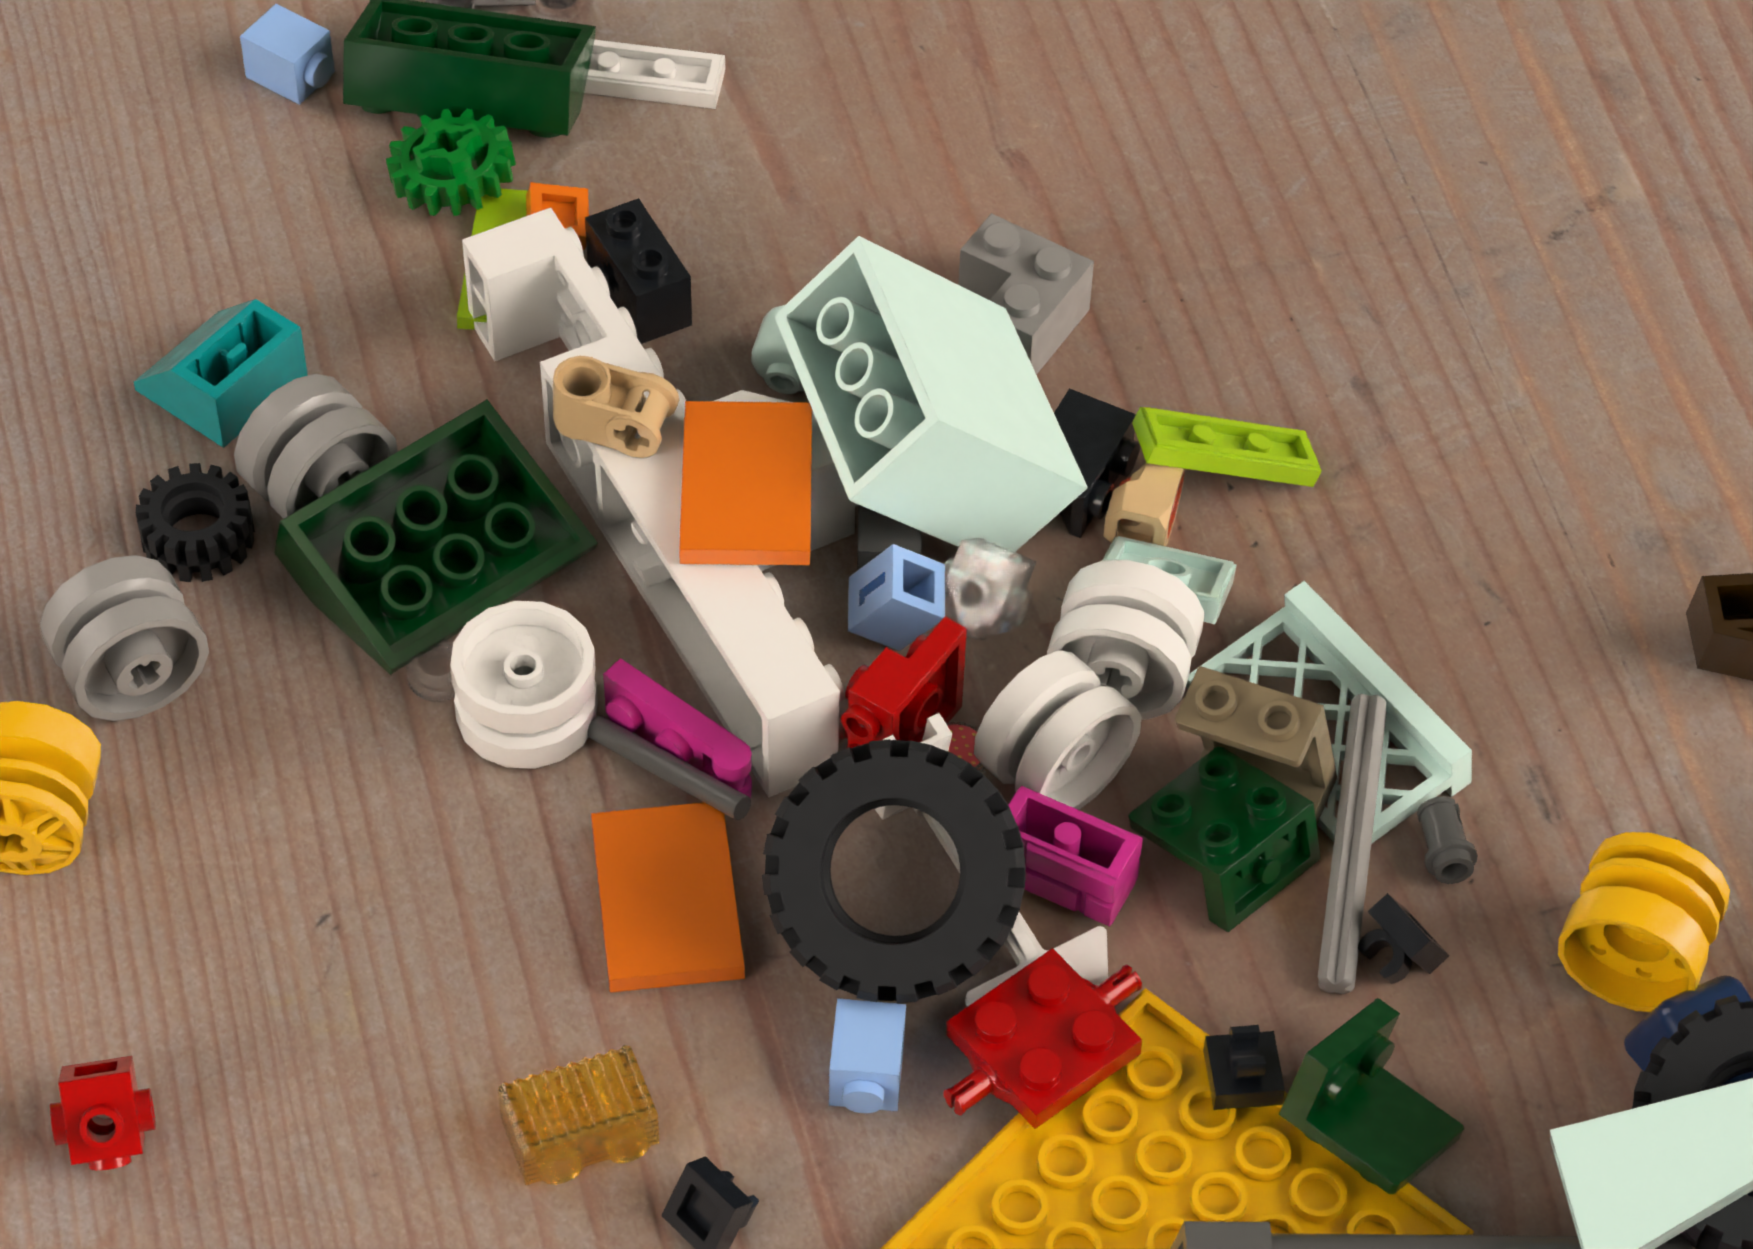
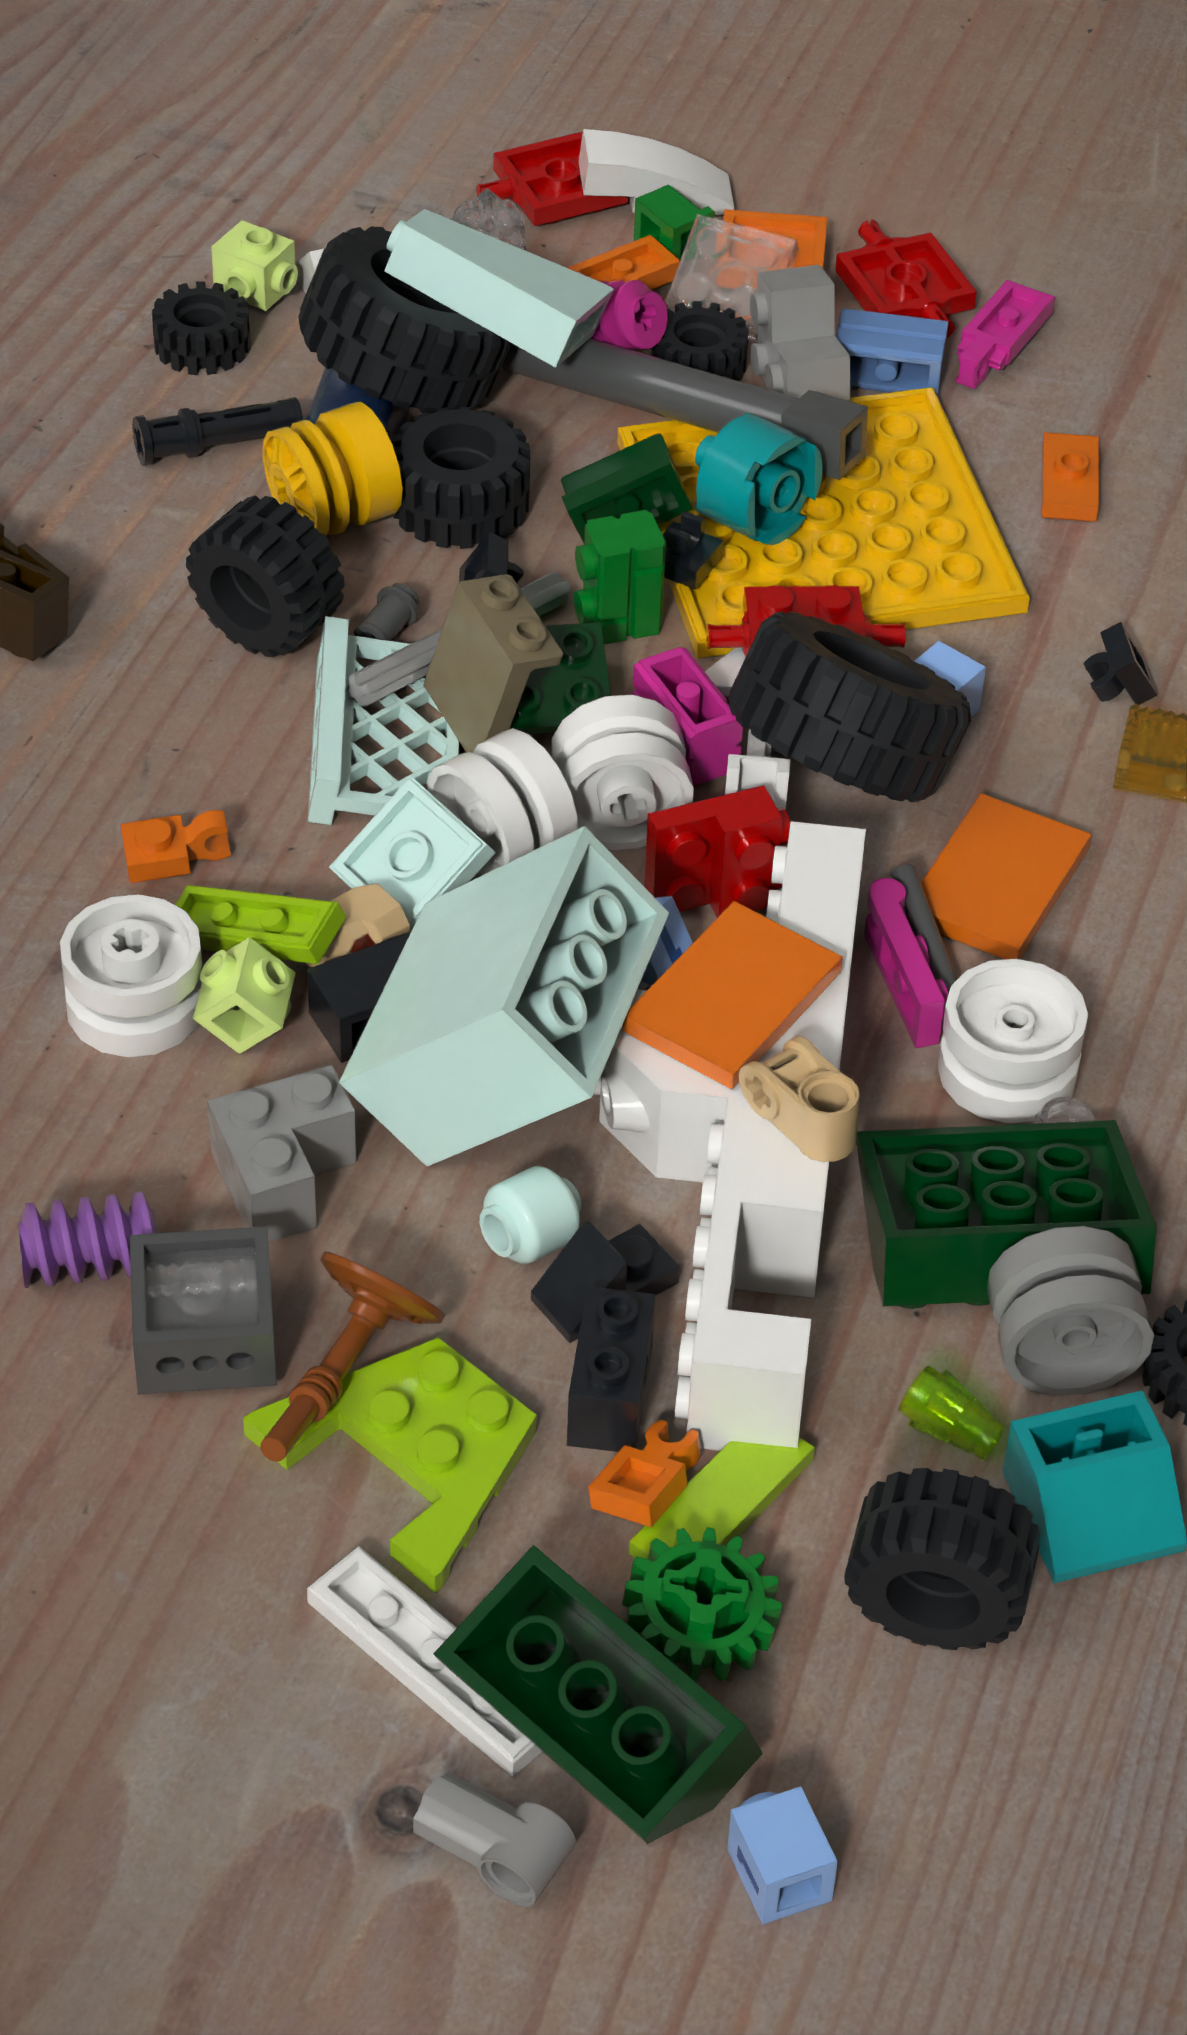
camera: 145 degrees left, 5 degrees down
none -> medium lavender piece [19,1192,161,1288]
none -> white wheel [60,894,202,1057]
none -> orange plate [120,810,231,884]
none -> dark grey piece [130,1226,277,1395]
none -> black tyre [186,496,345,657]
none -> yellowish green brick [193,937,296,1054]
none -> lime wing [243,1337,537,1593]
none -> dark orange dish [260,1251,445,1462]
none -> black tyre [391,407,530,549]
none -> black slope [531,1221,680,1343]
none -> green brick [574,510,666,645]
none -> teal brick [695,413,823,545]
none -> black tyre [844,1468,1040,1650]
none -> clear neon green cone [898,1365,1006,1460]

